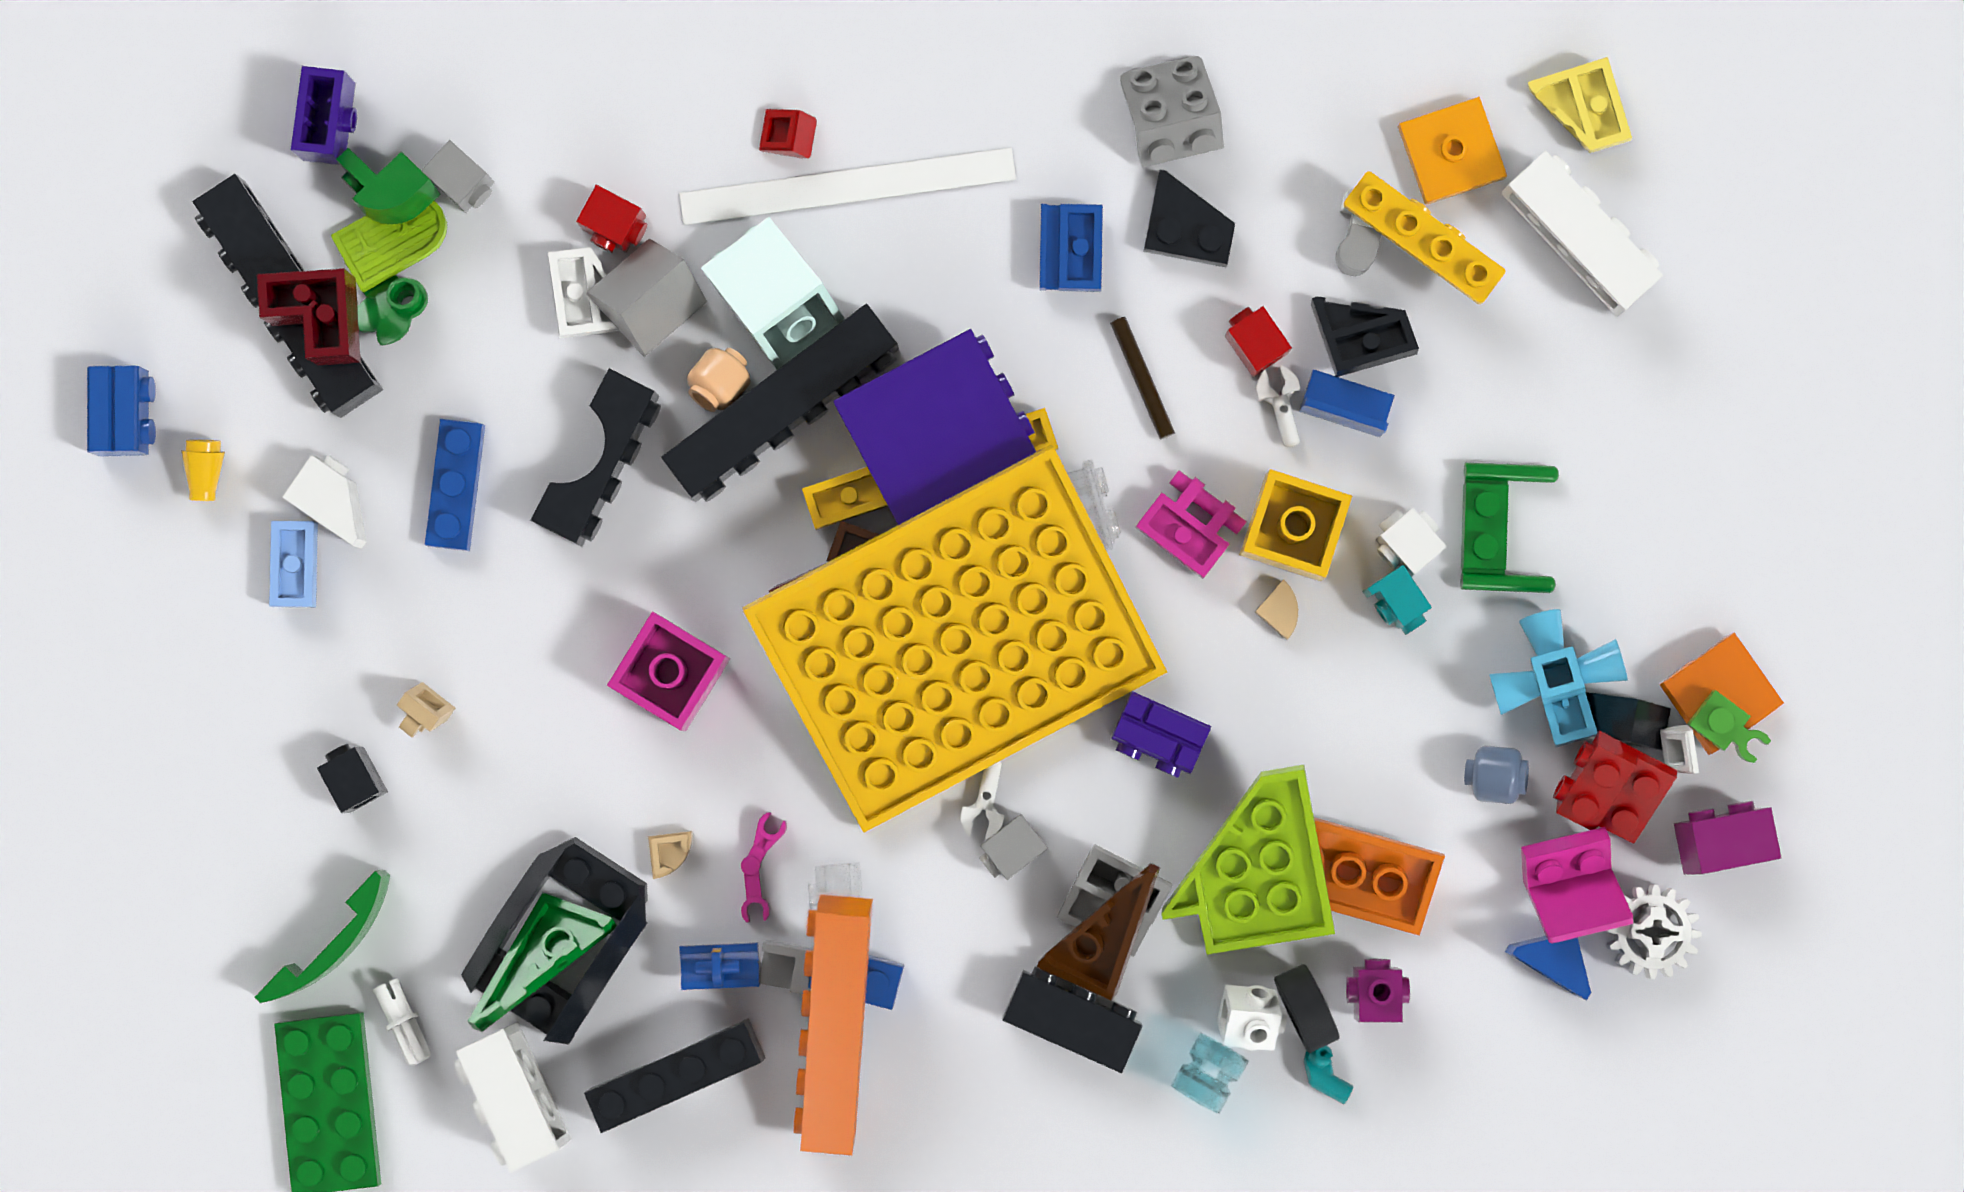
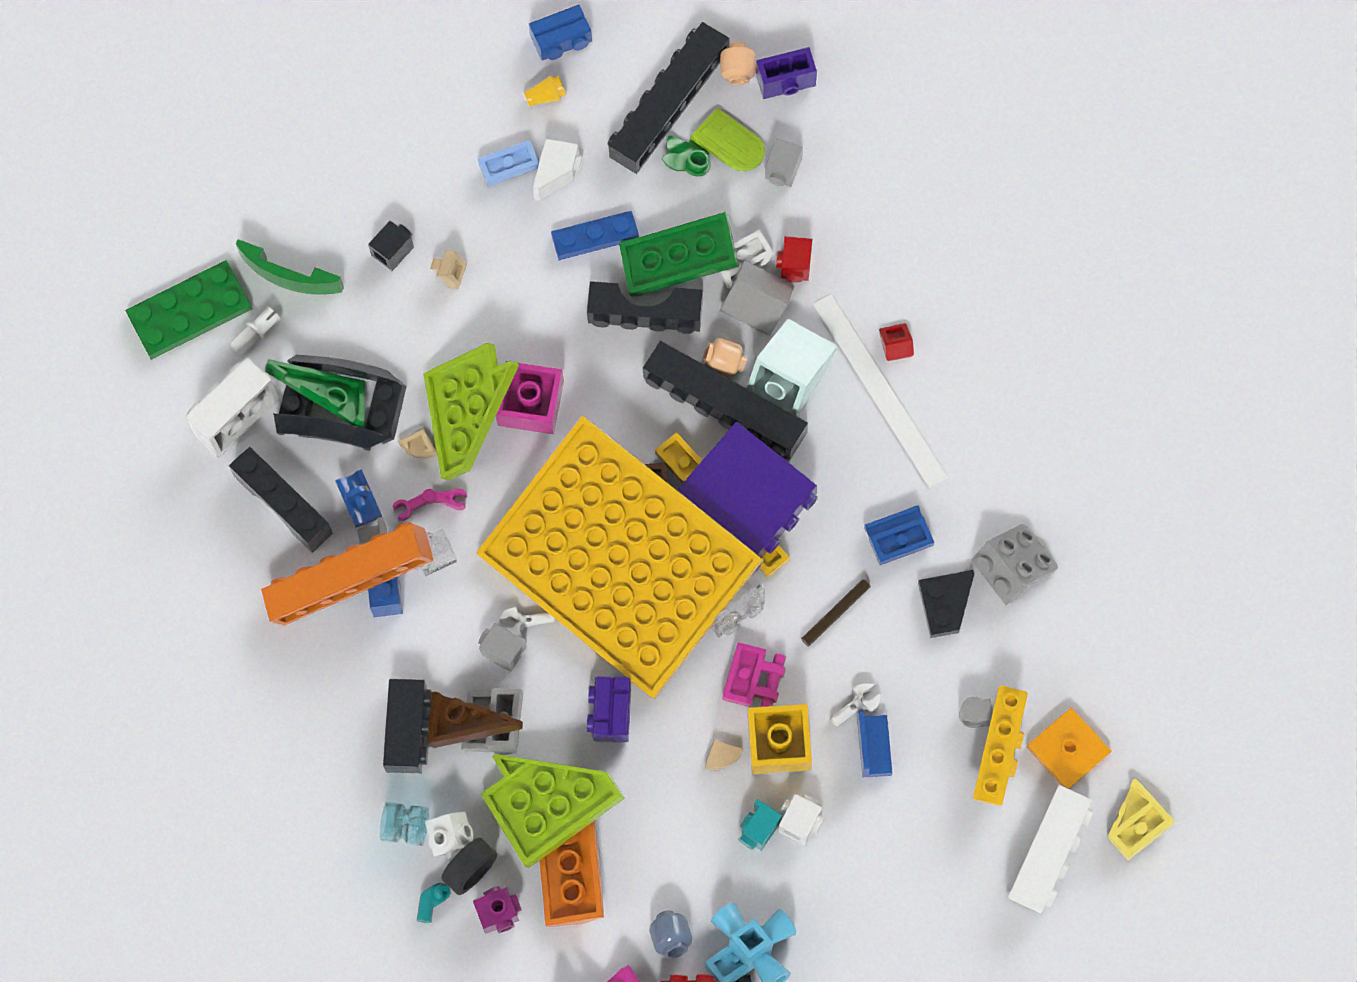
camera: 65 degrees right, 15 degrees down
dark red brick [257,268,361,365] -> none
green brick [336,148,441,224] -> none
red brick [1225,306,1292,378] -> none
black wing [1311,296,1419,377] -> none
green plate [1460,462,1559,593] -> none
none -> lime wing [423,343,519,481]
none -> green plate [619,212,739,297]
none -> light nougat head [720,42,756,85]

